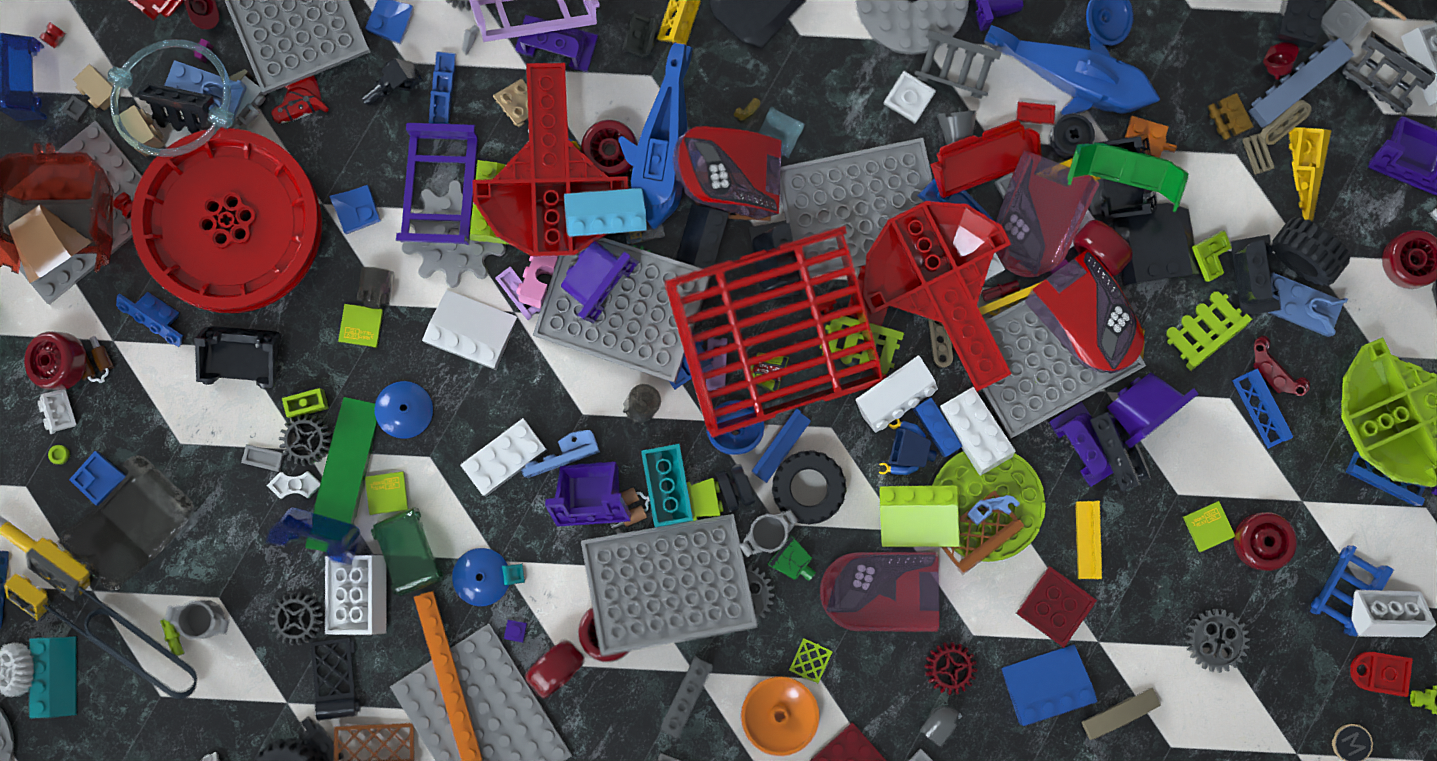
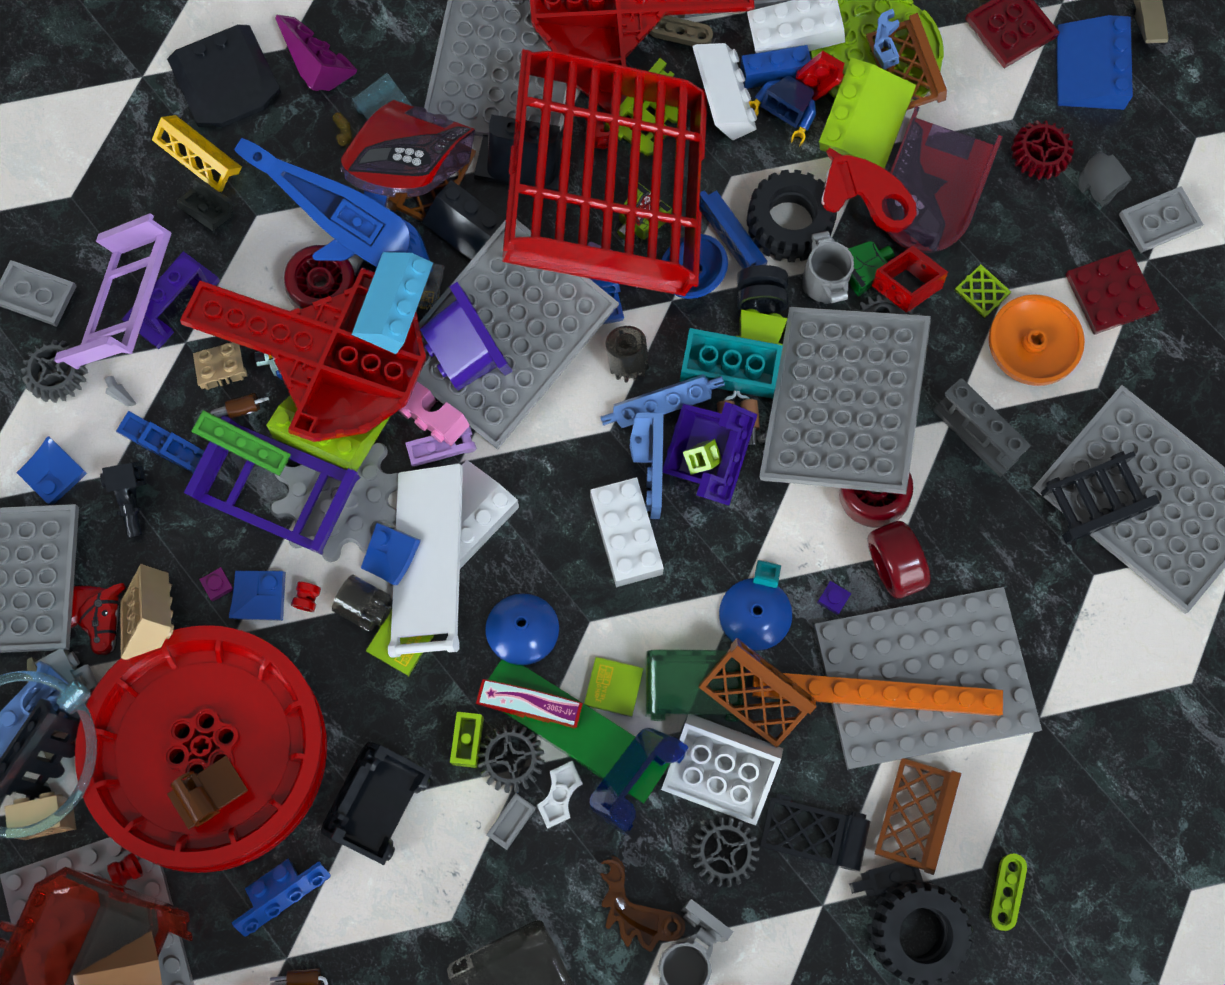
camera: 65 degrees left, 10 degrees down
none -> tan slope [120,564,174,660]
none -> reddish brown piece [167,756,248,830]
none -> bright green tile [191,410,291,476]
none -> magenta plate [199,567,234,602]
none -> reddish brown piece [211,393,269,419]
none -> magenta wedge [275,14,357,91]
none -> red wheel [291,582,321,612]
none -> blue plate [361,523,421,585]
none -> white flag [388,464,463,658]
none -> slope [475,679,583,729]
none -> reddish brown animal [600,856,685,952]
none -> medium blue plate [601,374,725,428]
none -> light grey plate [681,899,734,943]
none -> lime brick [683,439,722,474]
none -> dark orange fence [699,638,816,748]
none -> red bracket [796,51,845,101]
none -> red animal [822,148,917,233]
none -> red window [872,246,948,313]

